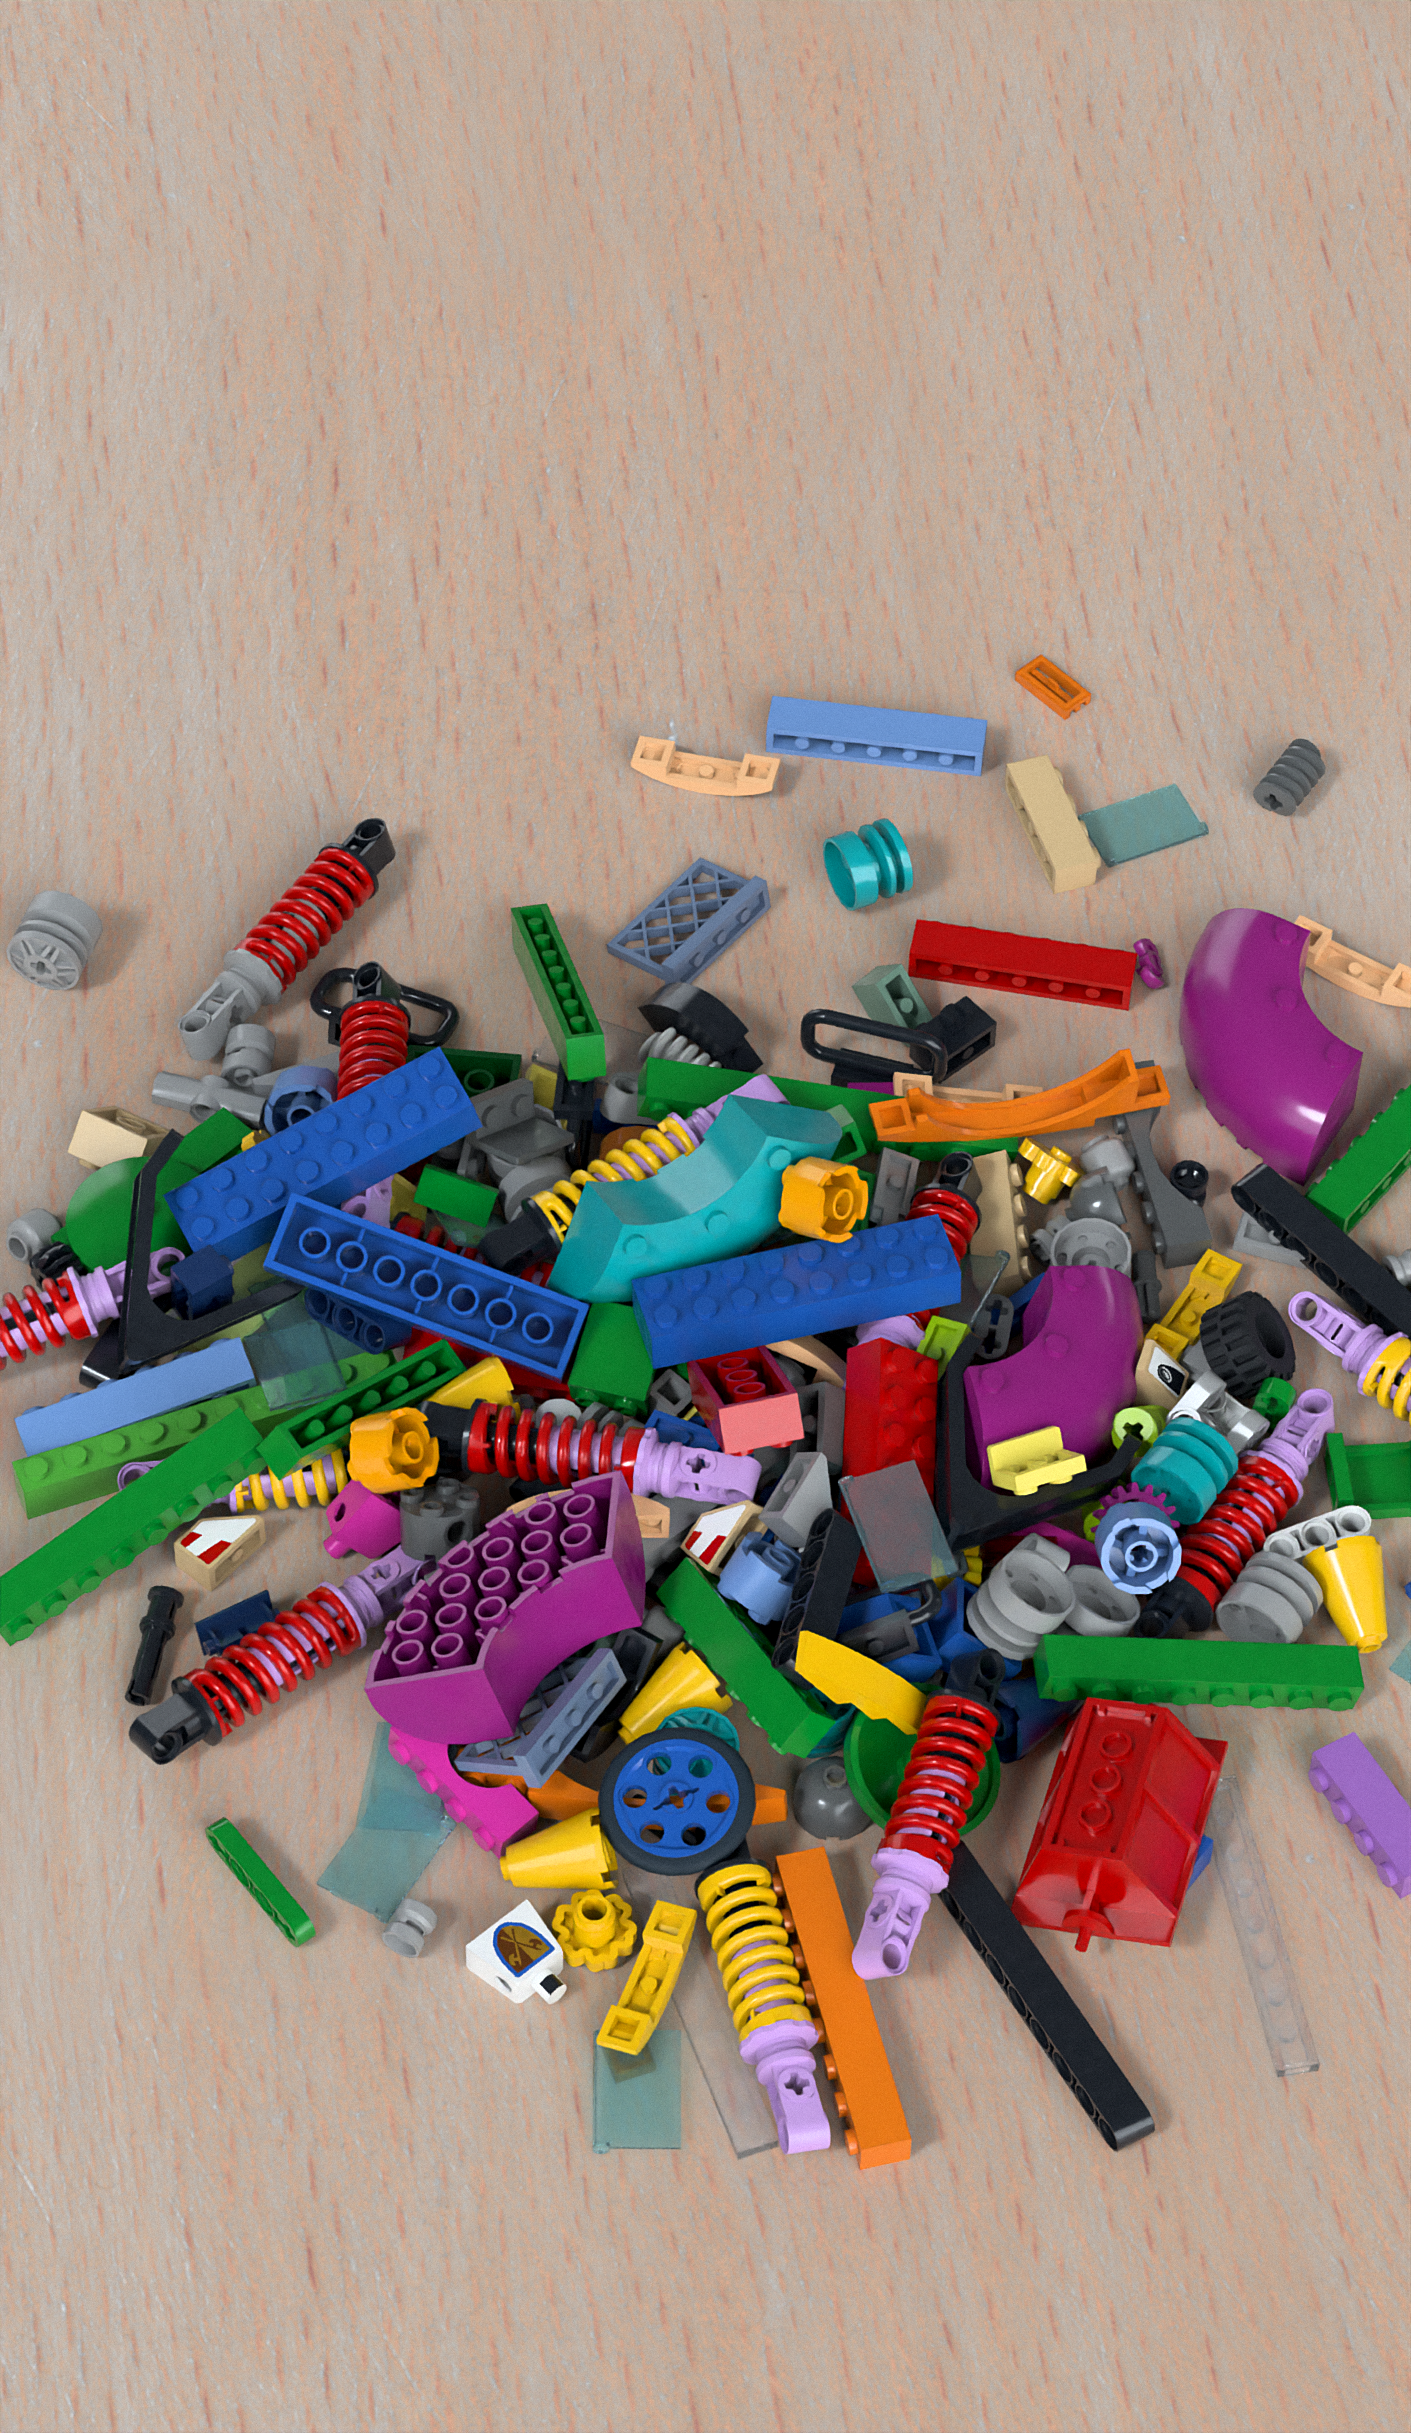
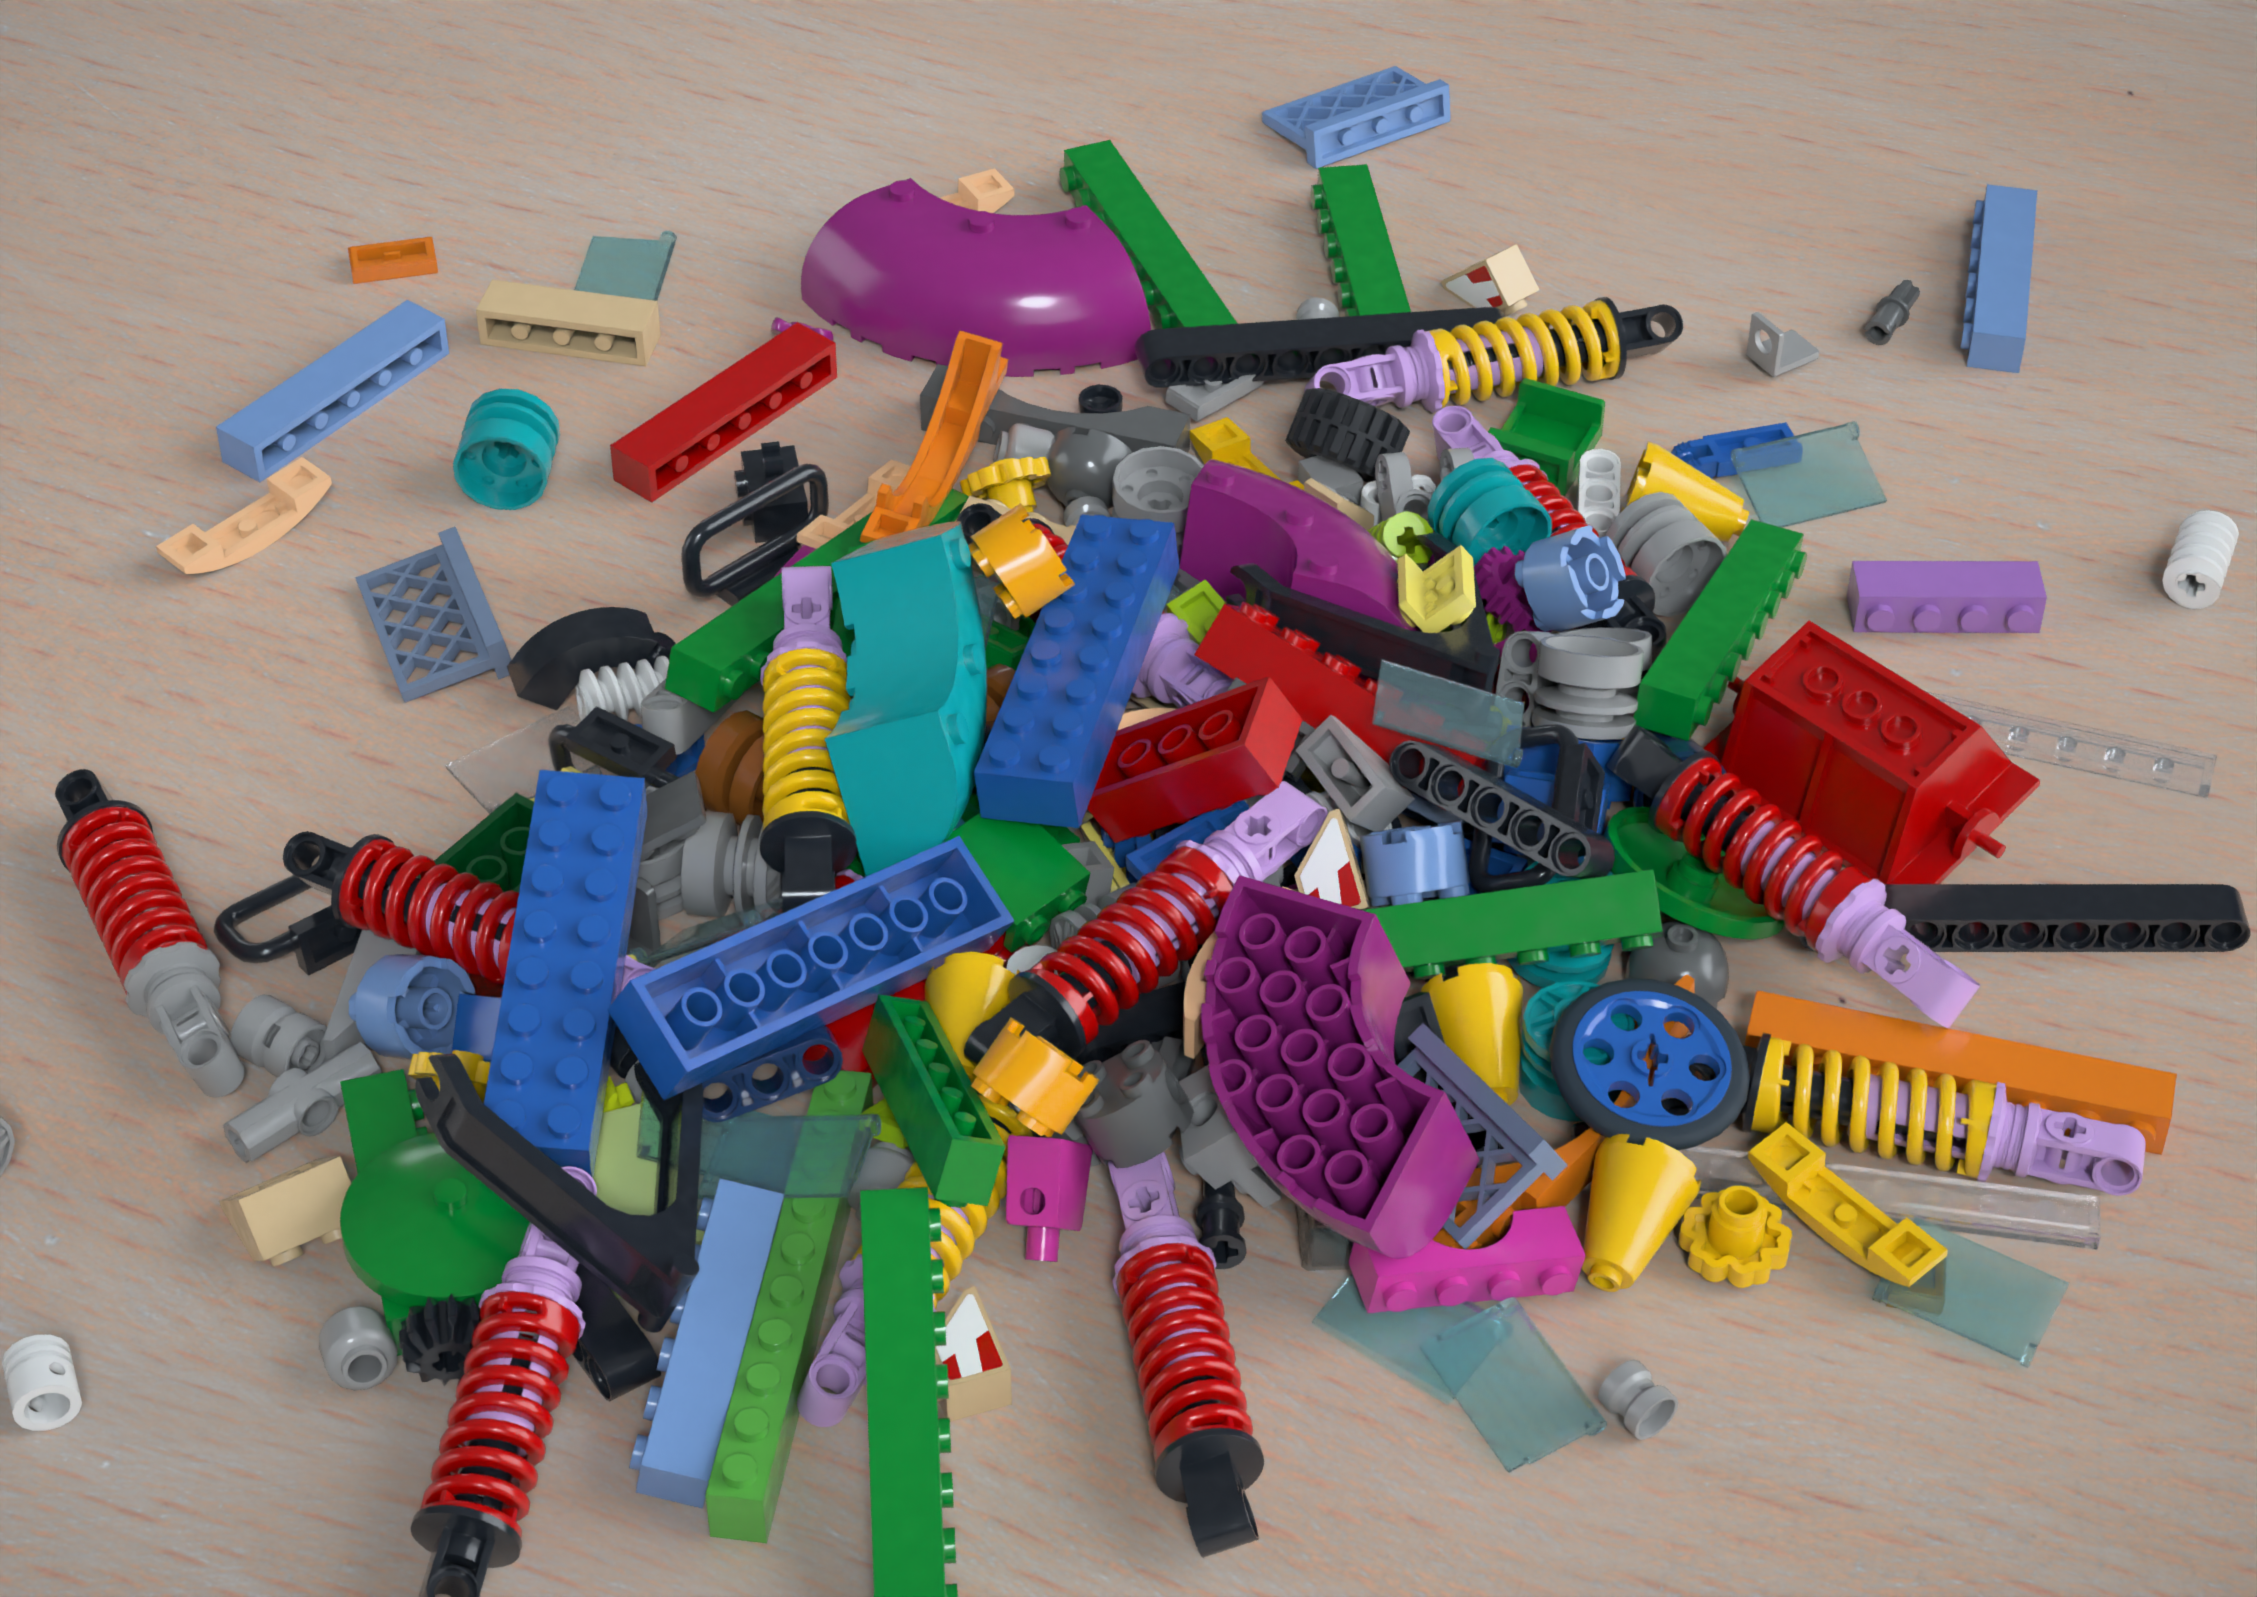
camera: 60 degrees left, 10 degrees down
black pin [125,1585,184,1706] -> none
dark blue brick [170,1244,235,1320] -> none
dark blue hinge [194,1589,280,1657] -> none
green beam [205,1817,316,1947] -> none
green tile [413,1163,499,1228] -> none
white torso [466,1899,567,2004] -> none
green brick [510,903,606,1082] -> none
yellow slope [794,1631,926,1735] -> none
sand green slope [851,963,933,1047] -> none
dark grey piece [1253,739,1326,816] -> none
green beam [1253,1377,1296,1434] -> none

